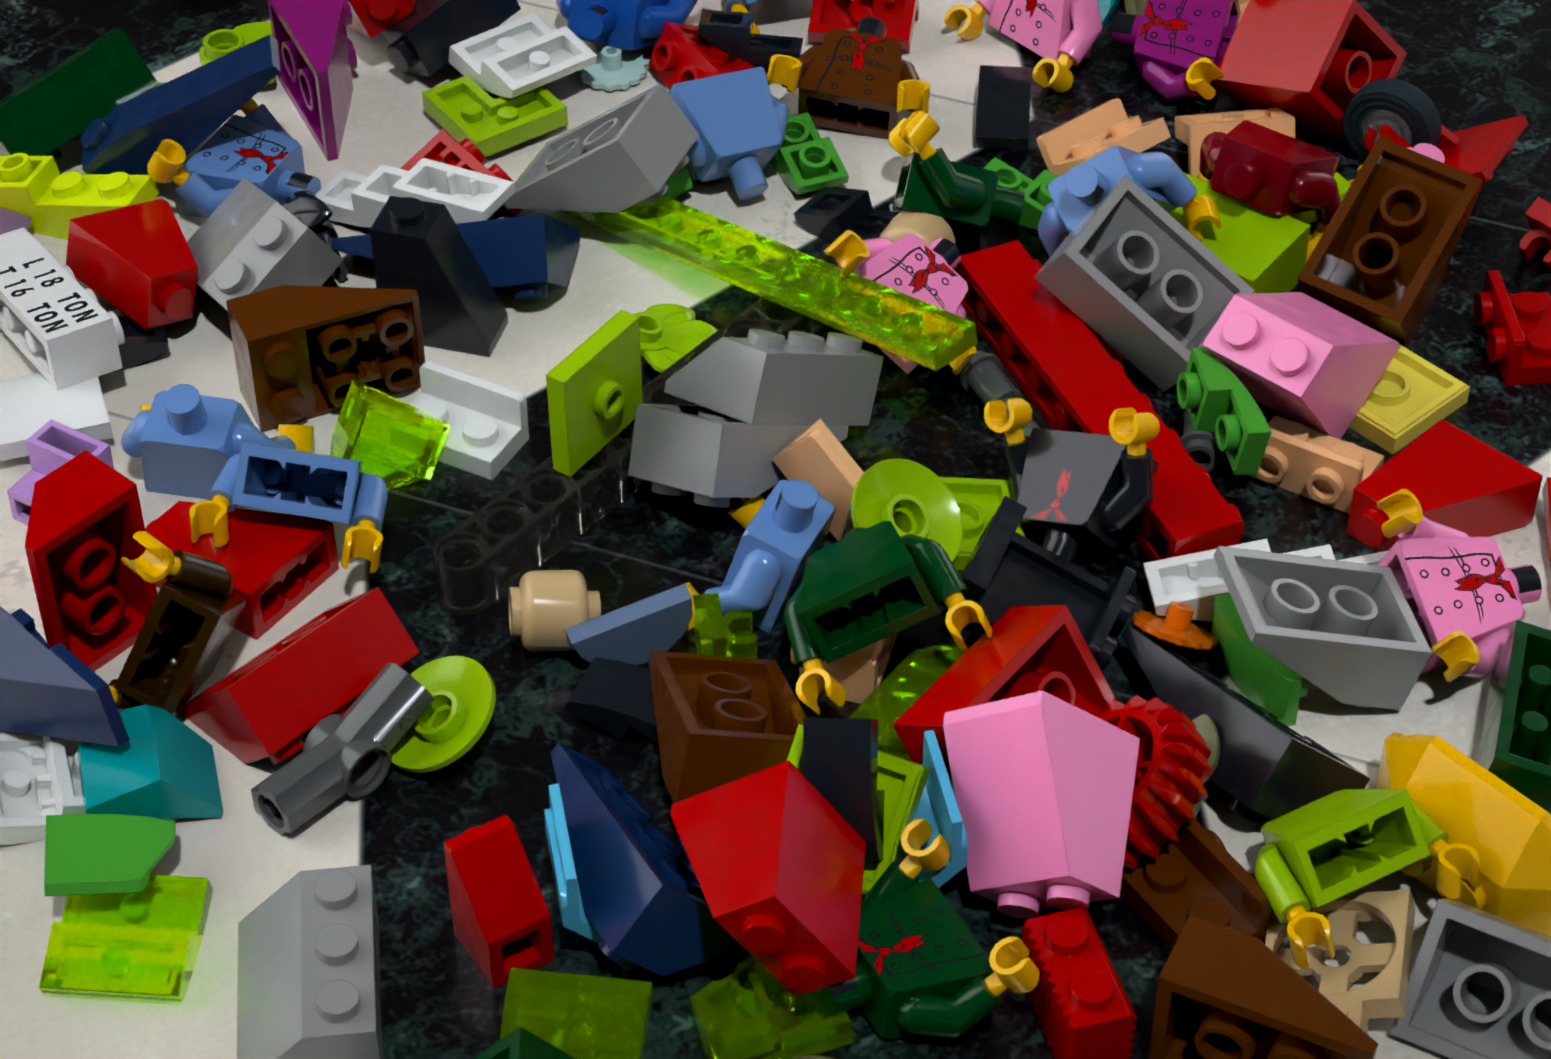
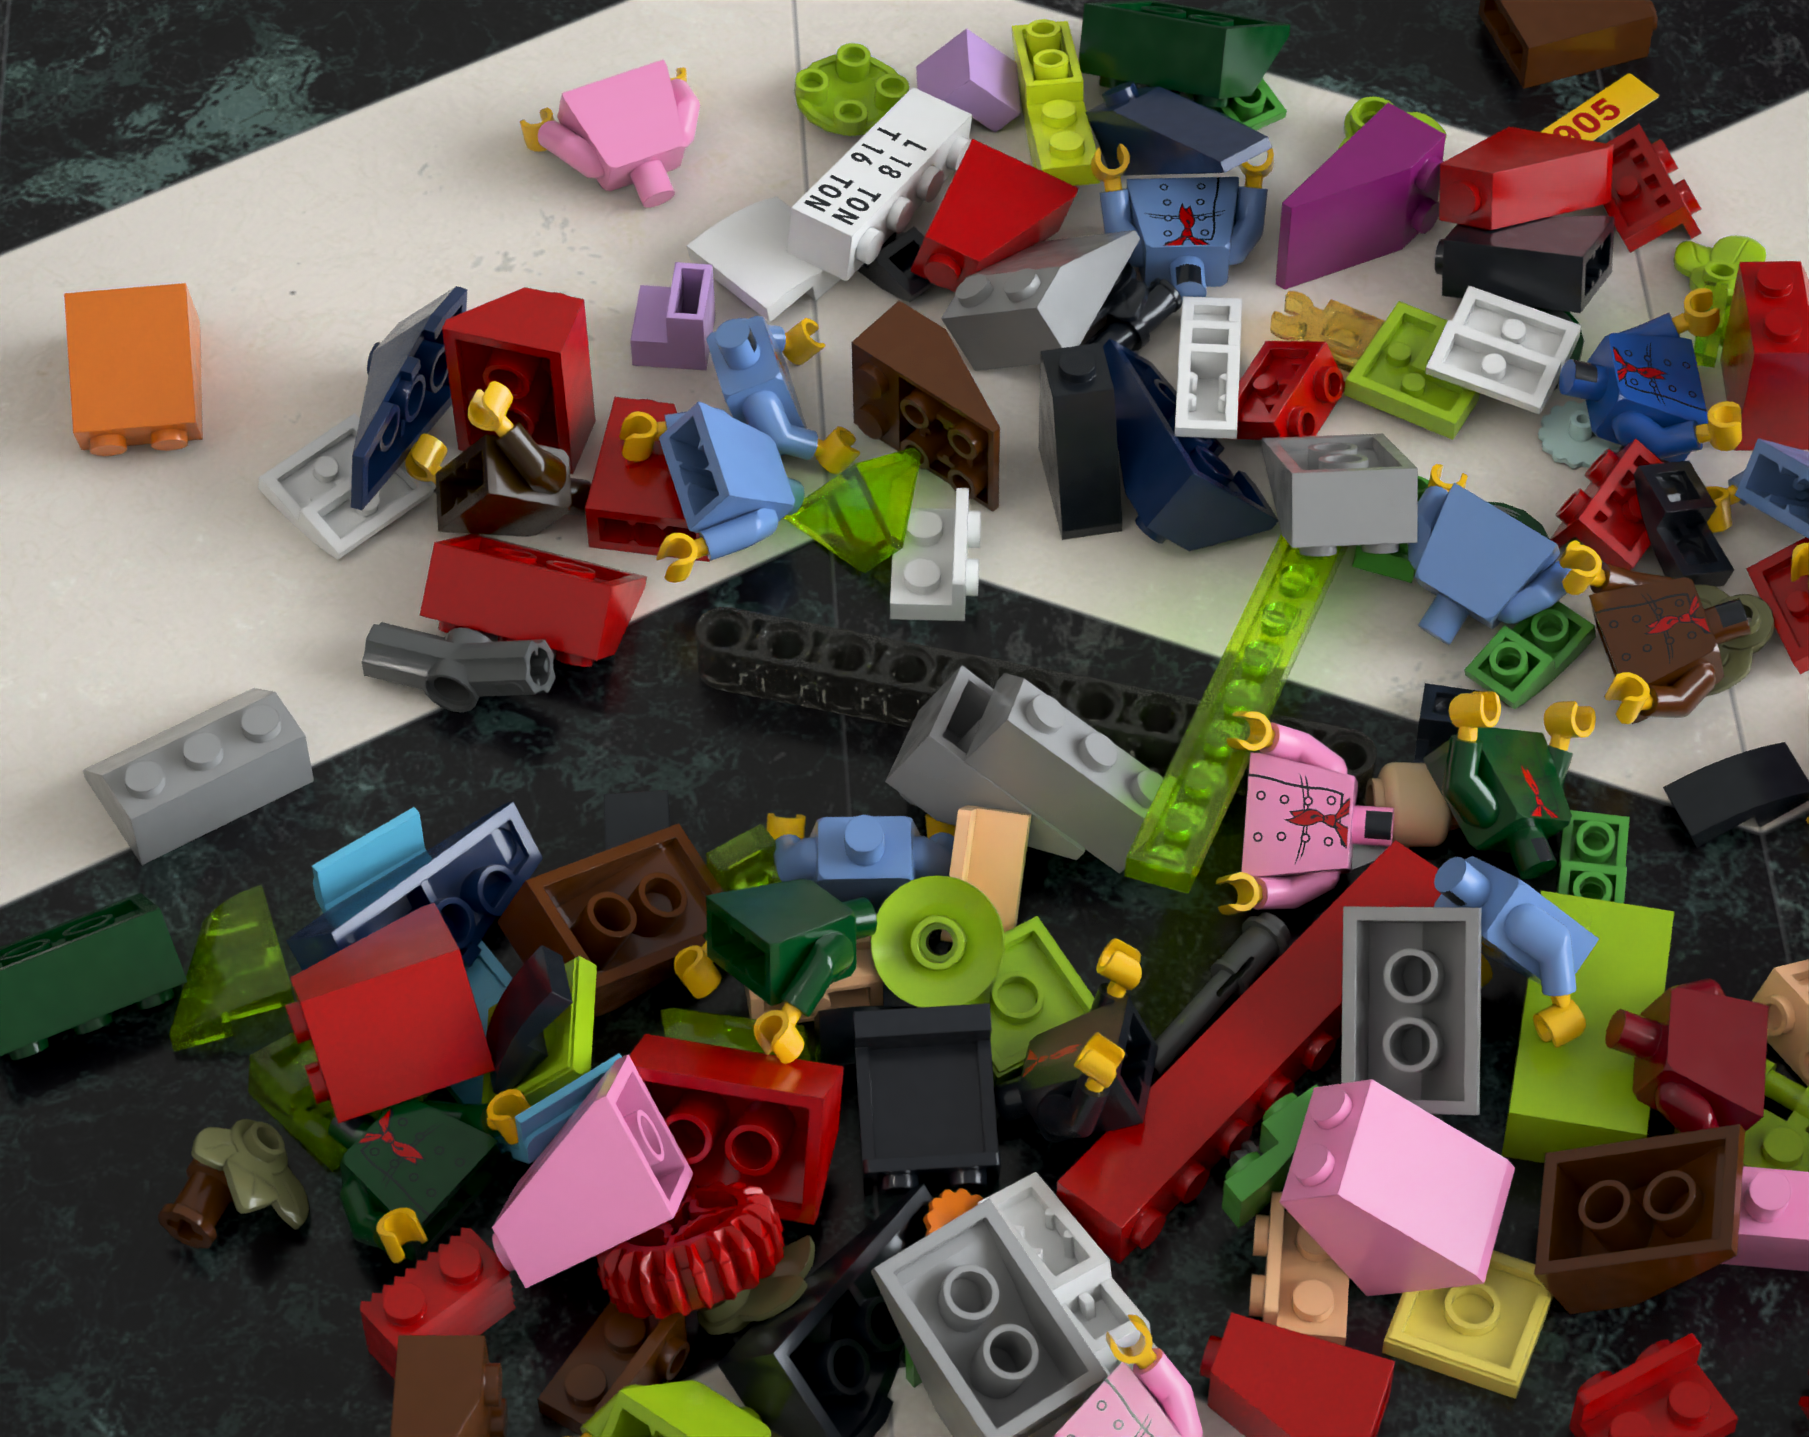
camera: 65 degrees right, 10 degrees up
clear neon green slope [39,874,213,1002] -> none
bright green slope [44,814,176,896] -> none
teal slope [77,704,223,818] -> none
lime dish [390,656,496,773] -> none
red slope [443,814,555,990] -> none
tan head [508,570,601,652] -> none
lime plate [546,310,643,477] -> none
sand blue tile [565,584,693,665] -> none
lime plate [633,304,723,377] -> none
light nougat bracket [1037,98,1171,177] -> none
none -> clear yellow plate [1270,291,1385,373]

